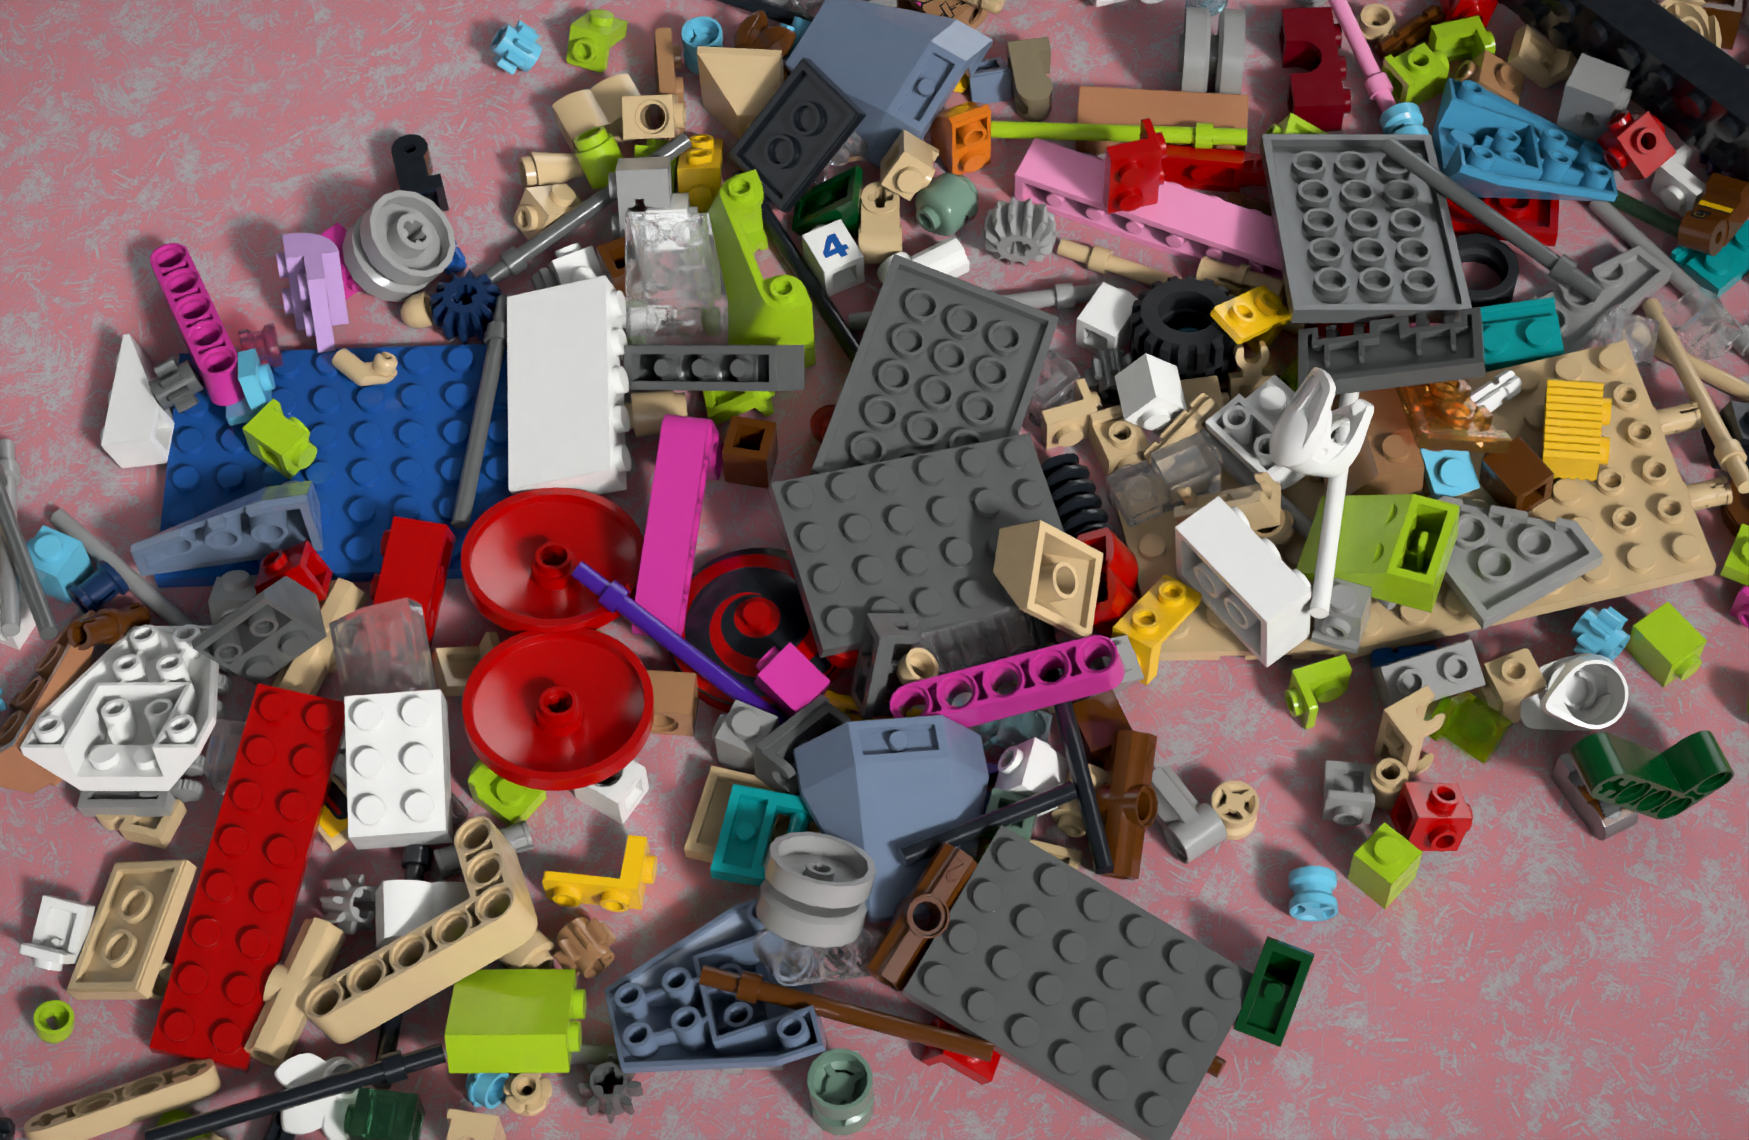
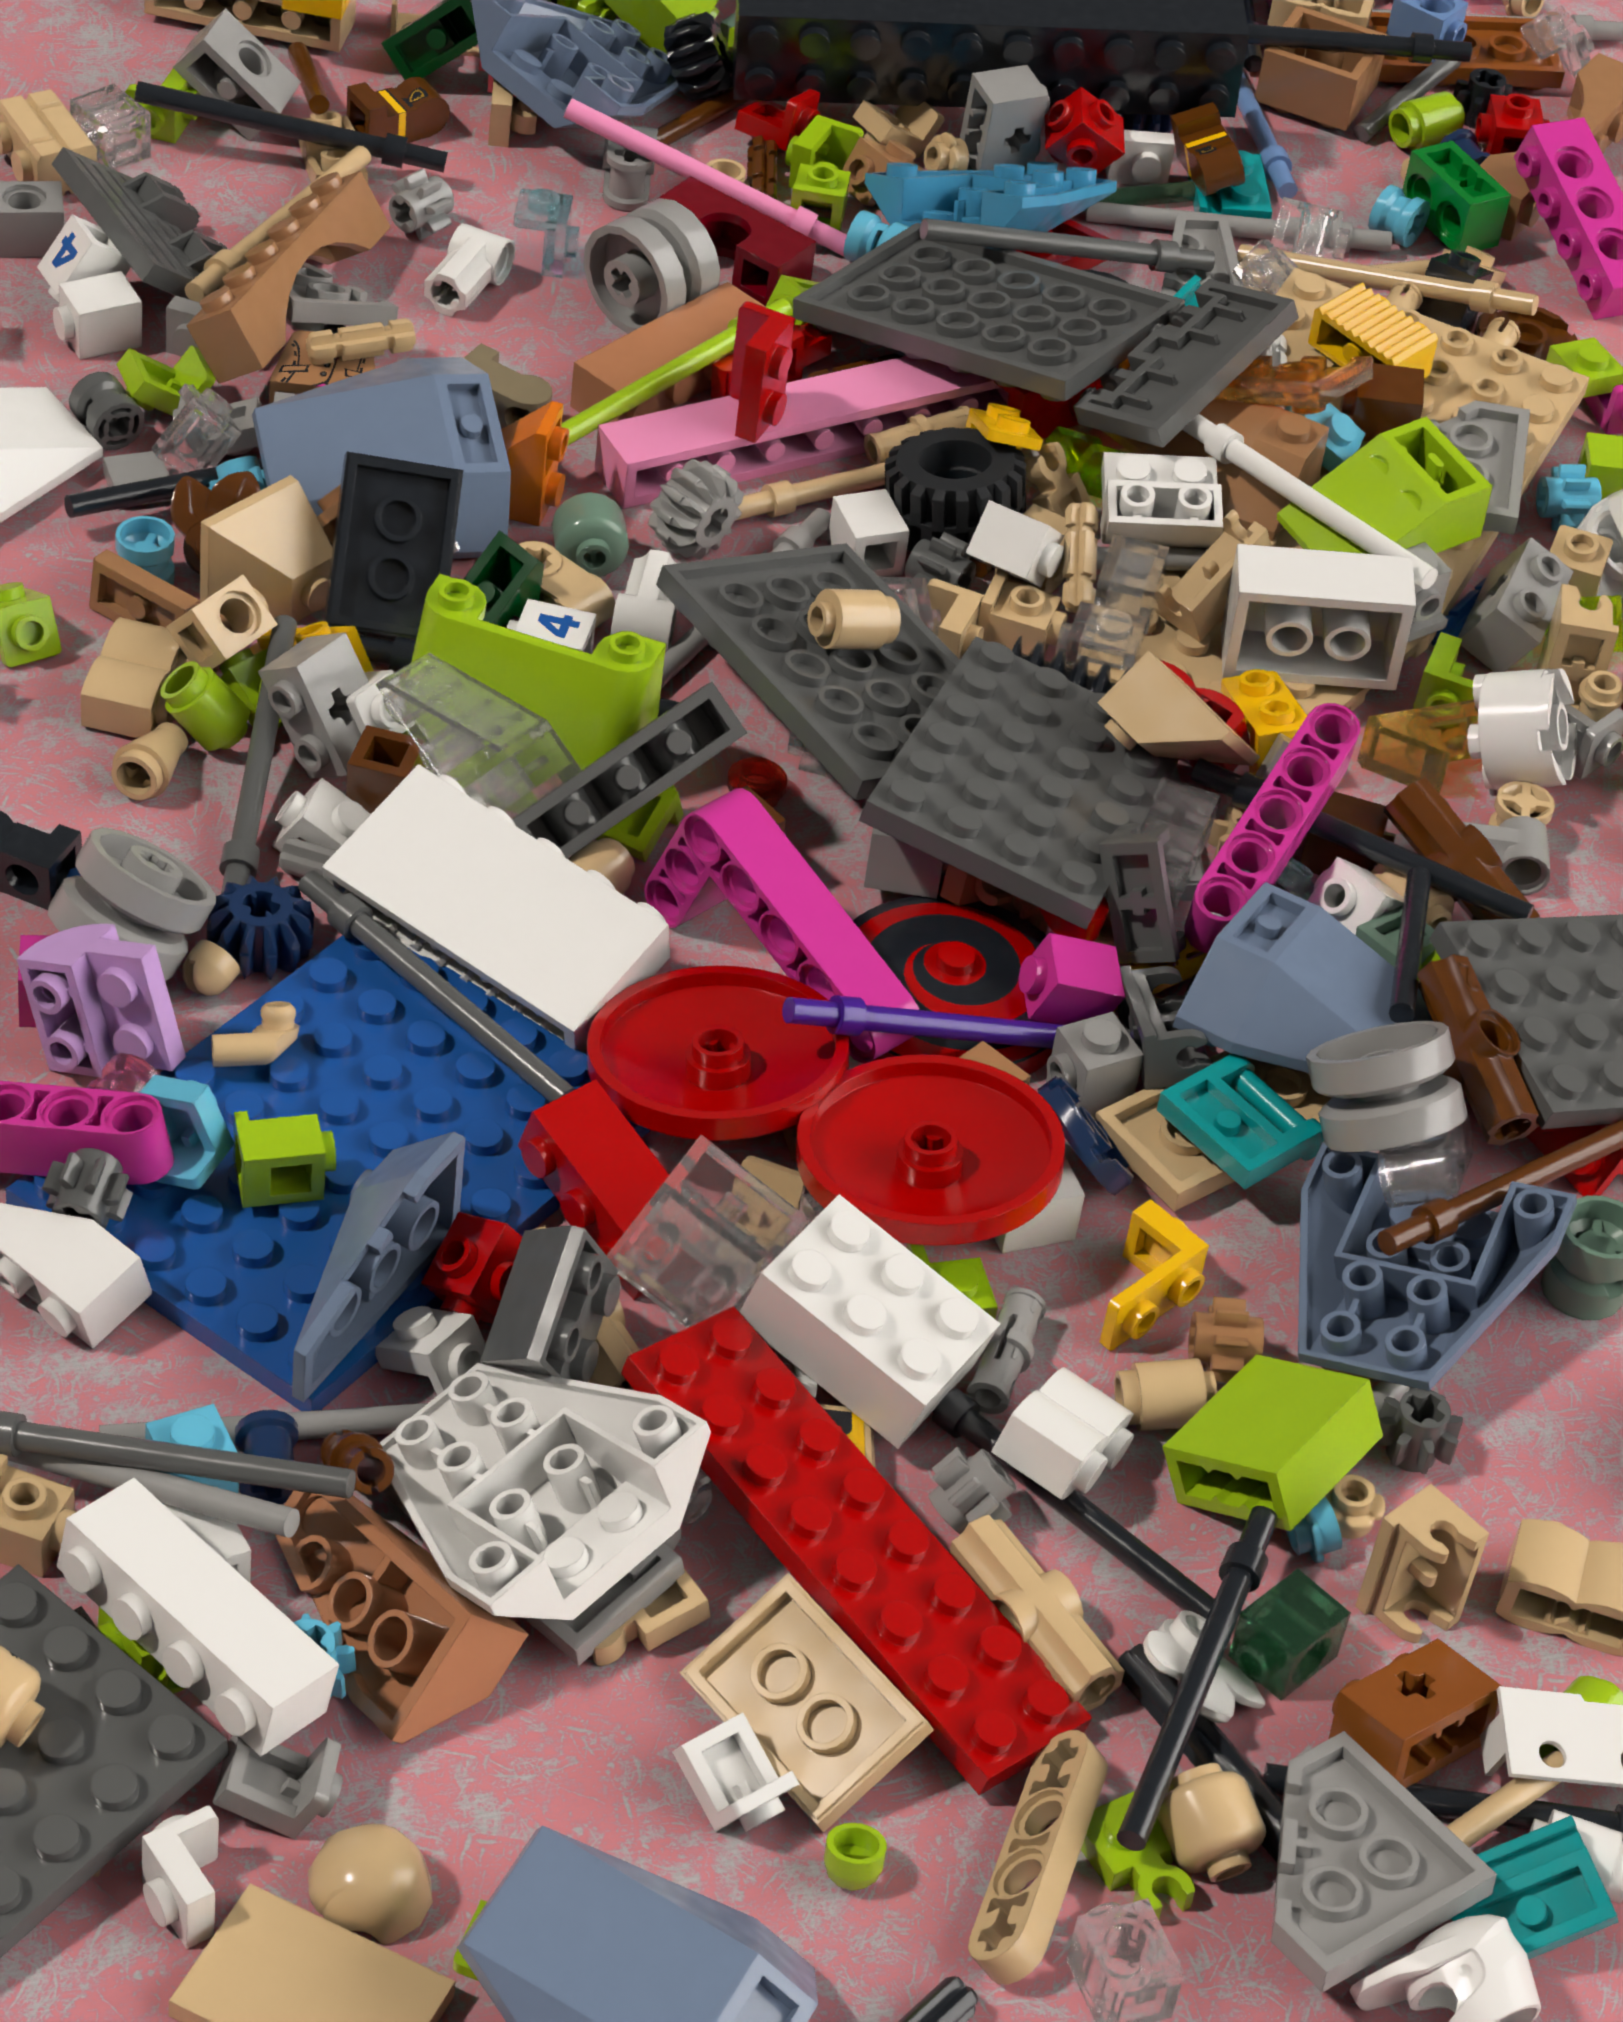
camera: 60 degrees left, 15 degrees down
tan beam [304,816,538,1044] -> none
tan bracket [513,183,582,240] -> none
tan brick [880,129,939,201] -> none
tan hinge [897,648,939,685] -> none
white helmet [1269,367,1374,478] -> none
none -> tan brick [807,589,901,650]
none -> tan plate [924,132,969,170]
none -> dark blue tile [1037,1076,1134,1196]
none -> clear yellow slope [1357,700,1478,794]
none -> white brick [1467,668,1577,790]

